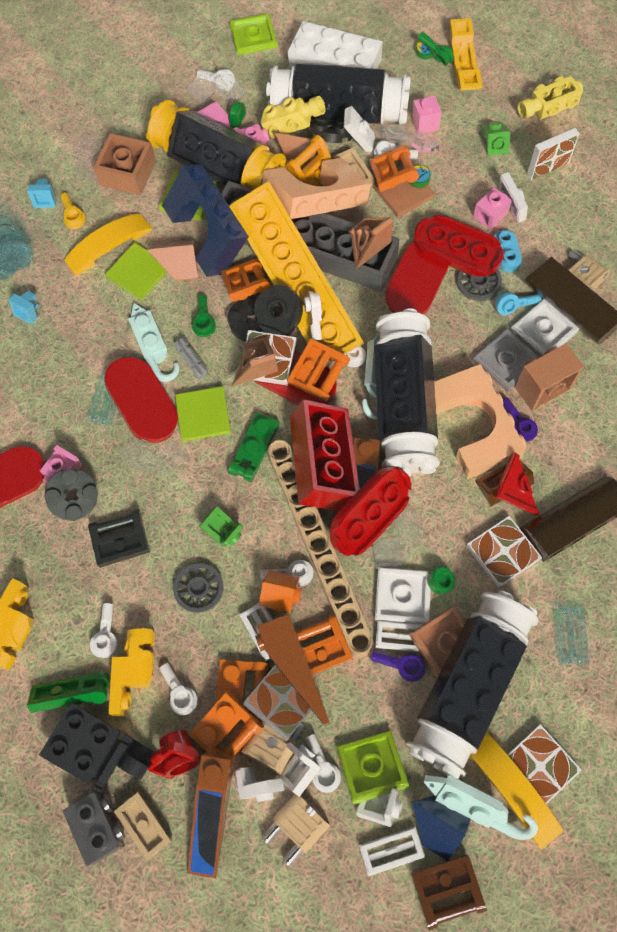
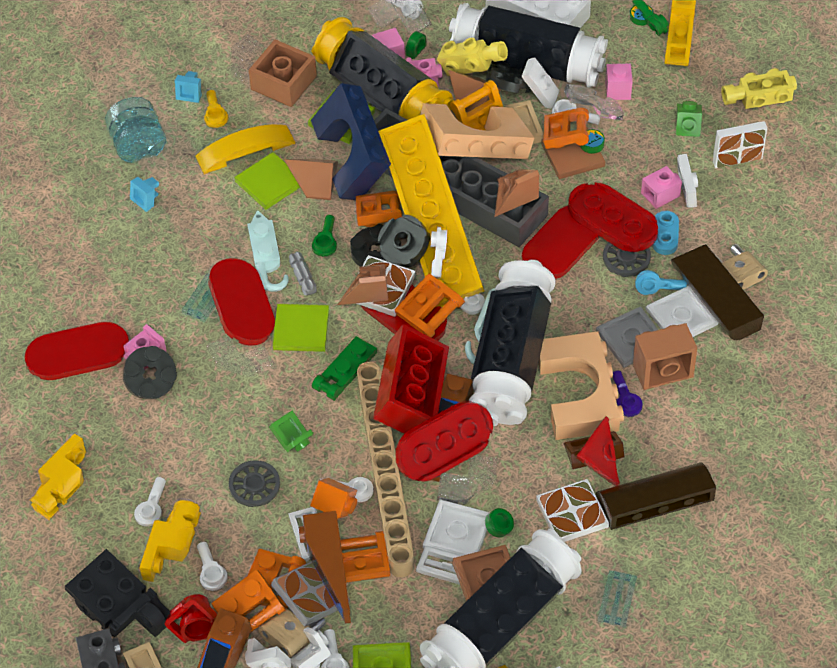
camera: 10 degrees right, 15 degrees down
green plate [27,672,110,713] -> none
pearl dark grey plate [88,509,150,568] -> none
dark purple plate [371,650,426,682] -> none

